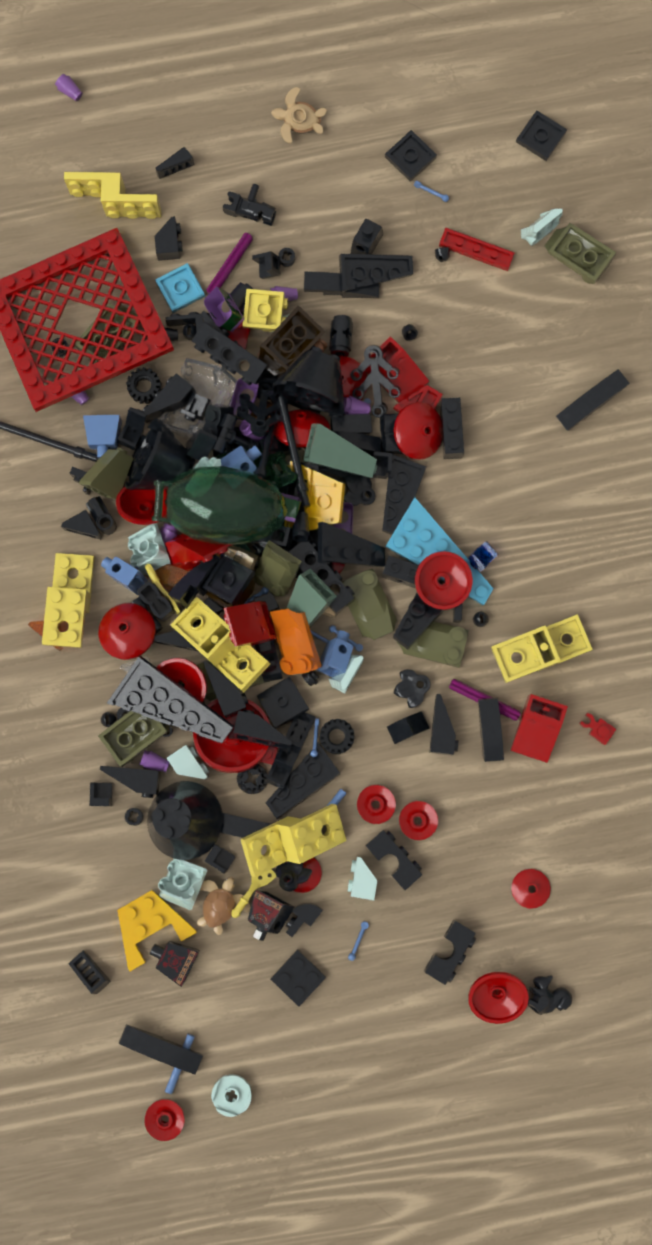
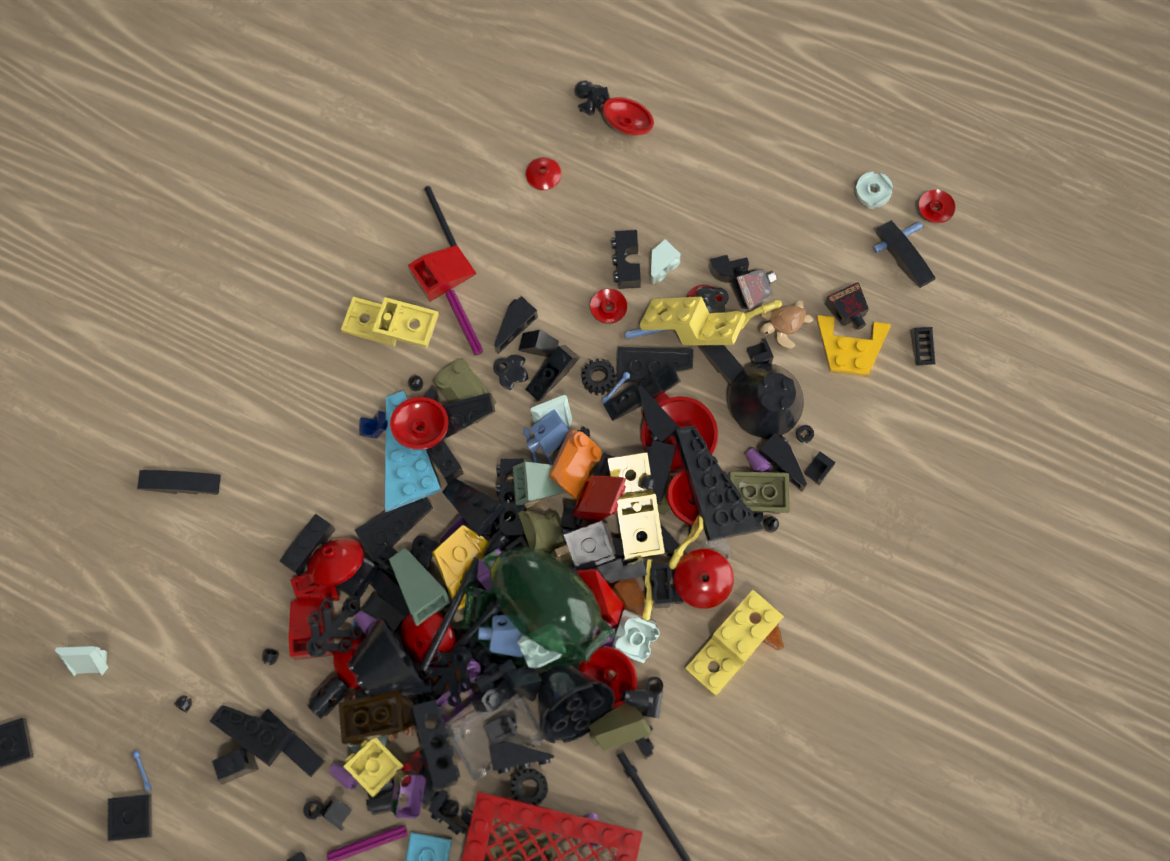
camera: 140 degrees left, 10 degrees down
black slope [61,510,102,540] -> none
medium blue torso [83,415,122,459] -> none
medium blue torso [101,557,148,595] -> none
black bracket [117,407,147,450] -> none
light aqua slope [158,858,207,910] -> none
light aqua slope [167,745,209,780] -> none
black gear [237,764,267,794] -> none
black plate [257,676,309,729] -> none
black plate [270,949,326,1007] -> none
olive slope [342,569,397,640] -> none
medium blue hinge [348,921,369,961] -> none
red dish [399,801,438,840] -> none
black arch [424,920,476,985] -> none
red tile [439,228,515,271] -> none
black slope [478,698,504,762] -> none
olive slope [544,223,616,284] -> none
red plate [579,713,616,745] -> none
none -> black bar [424,186,457,247]
none -> black slope [525,346,580,402]
none -> black cone [621,689,653,710]
none -> black hinge [639,475,655,490]
none -> light yellow piece [668,515,703,570]

